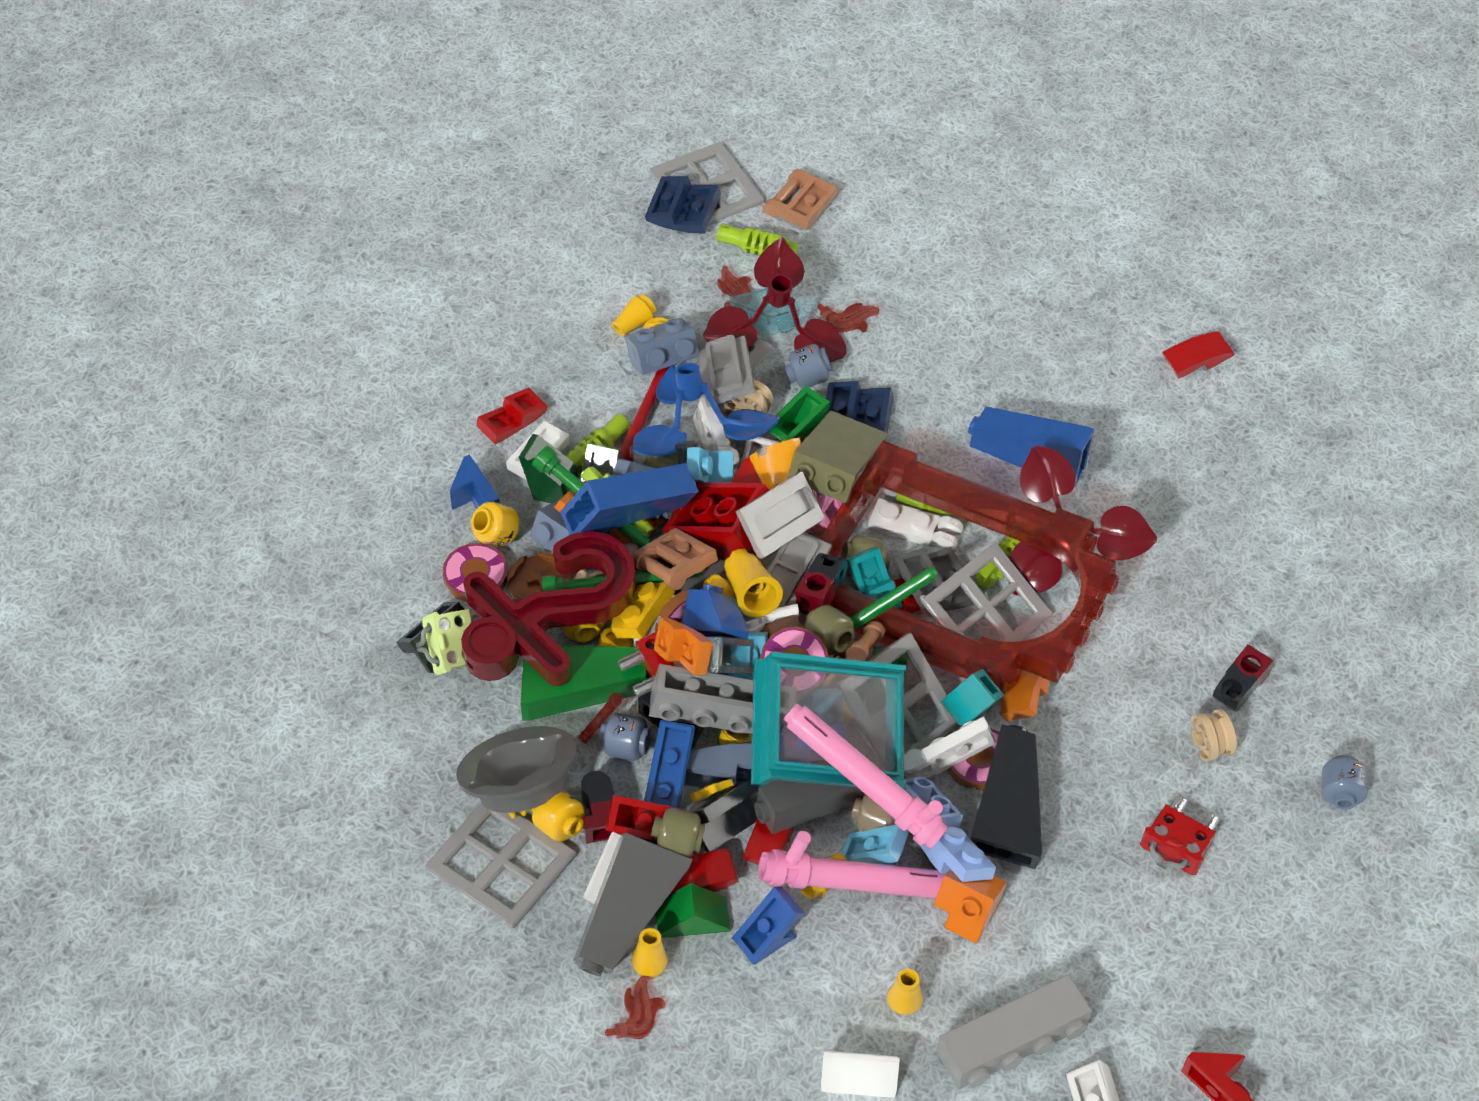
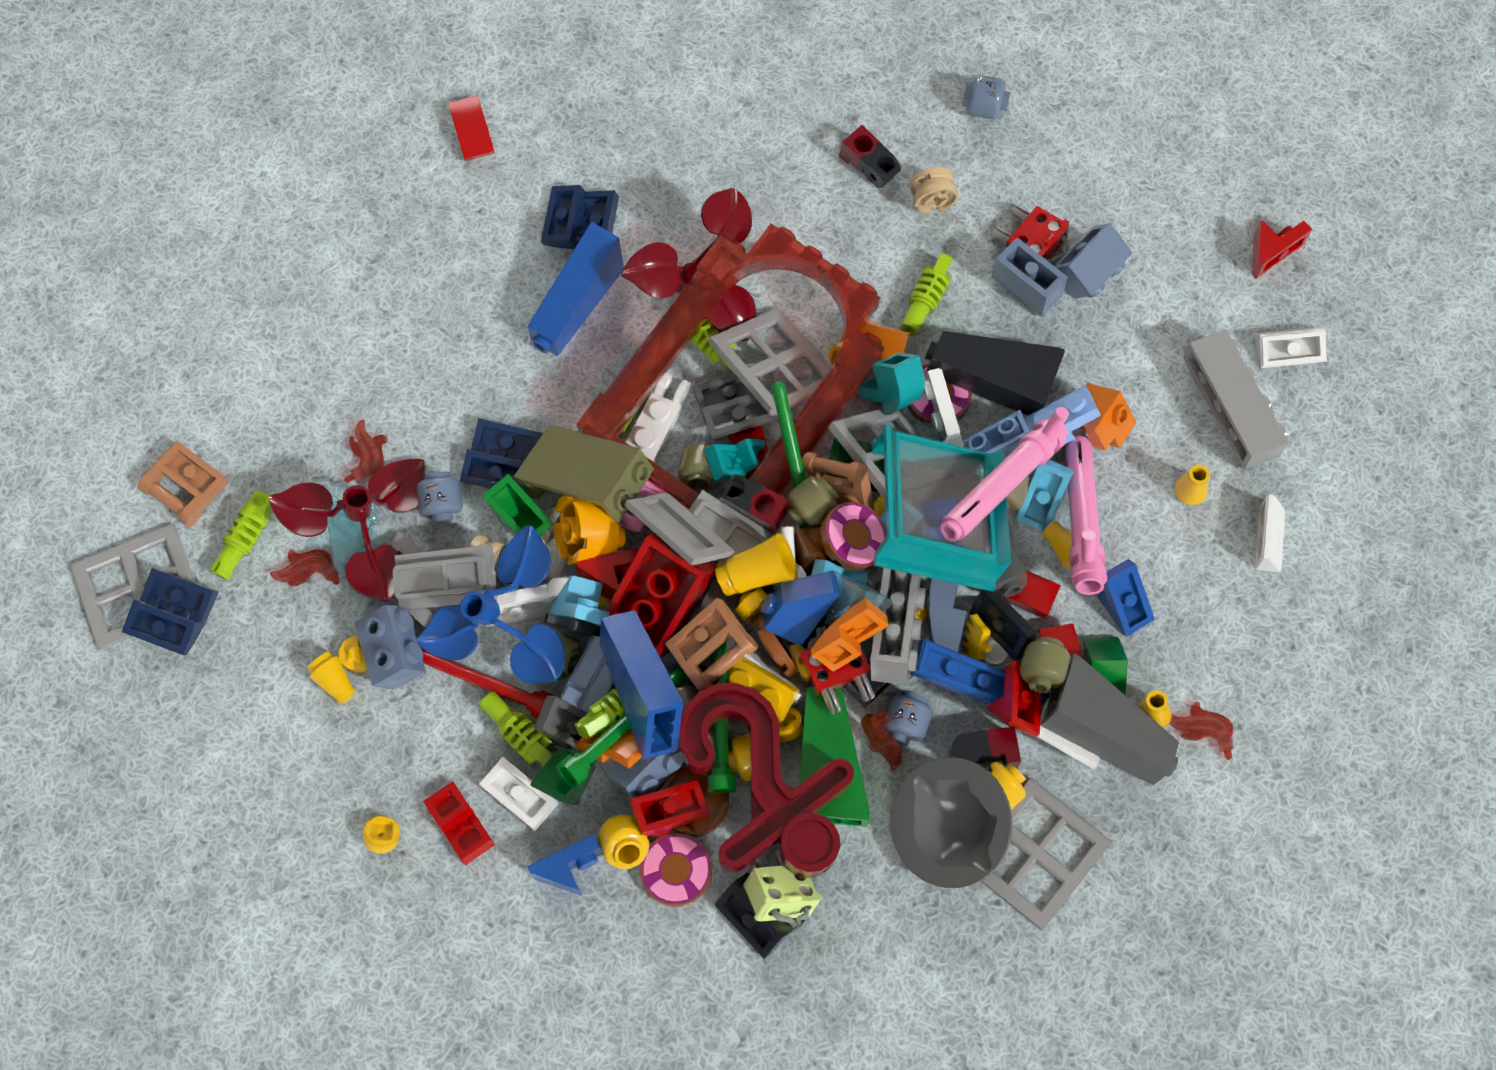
camera: 80 degrees left, 15 degrees up
none -> yellow tile [362,816,400,854]
none -> dark blue slope [541,185,619,249]
none -> red slope [629,780,710,837]
none -> lime hinge [900,252,953,337]
none -> sand blue brick [992,238,1068,317]
none -> sand blue brick [1055,223,1133,298]

